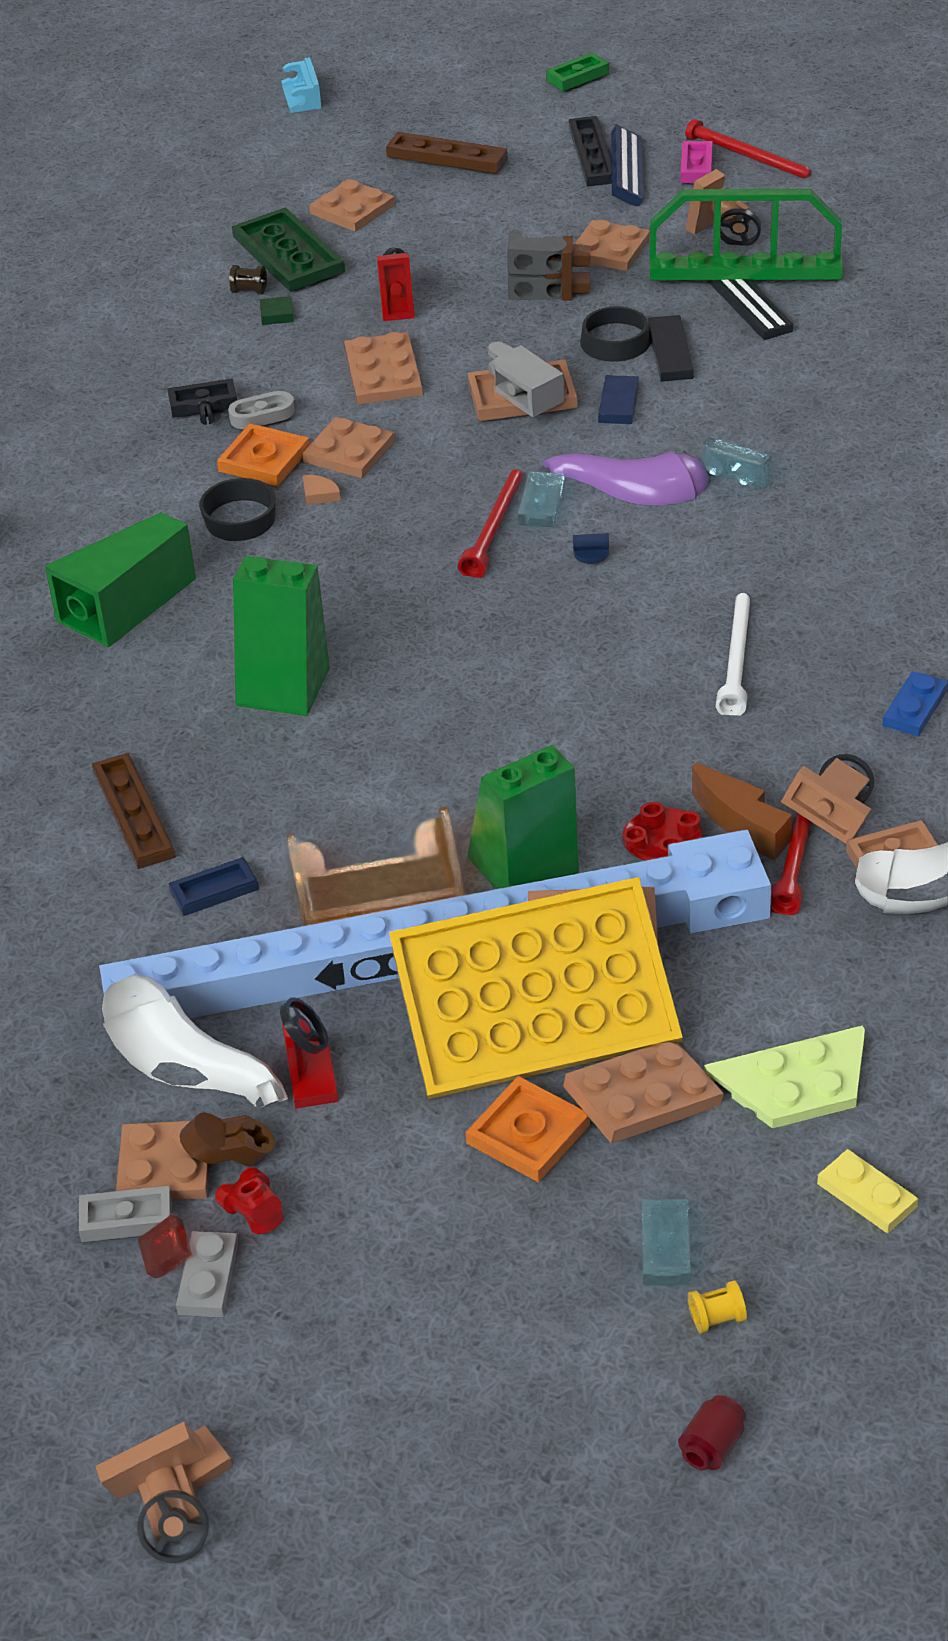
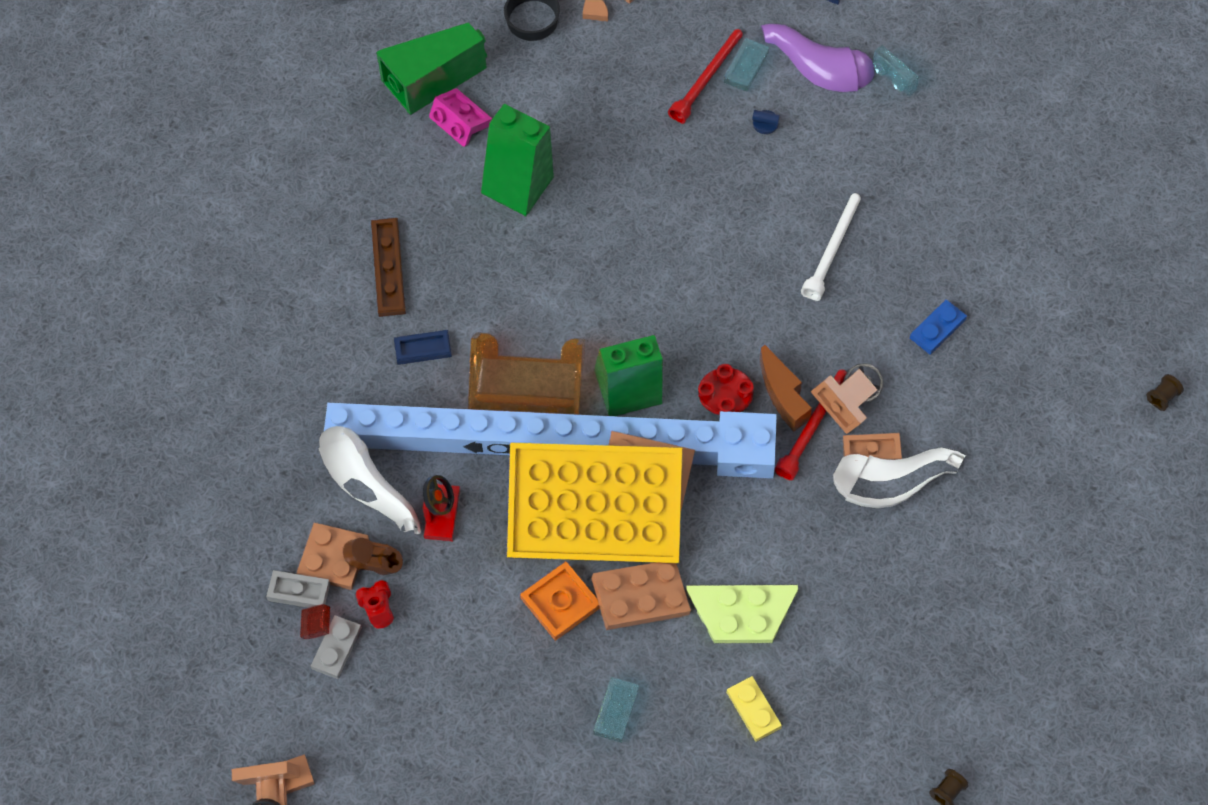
camera: 15 degrees right, 20 degrees up
yellow bush [688,1280,747,1334] -> none
none -> dark pink bracket [429,88,492,147]

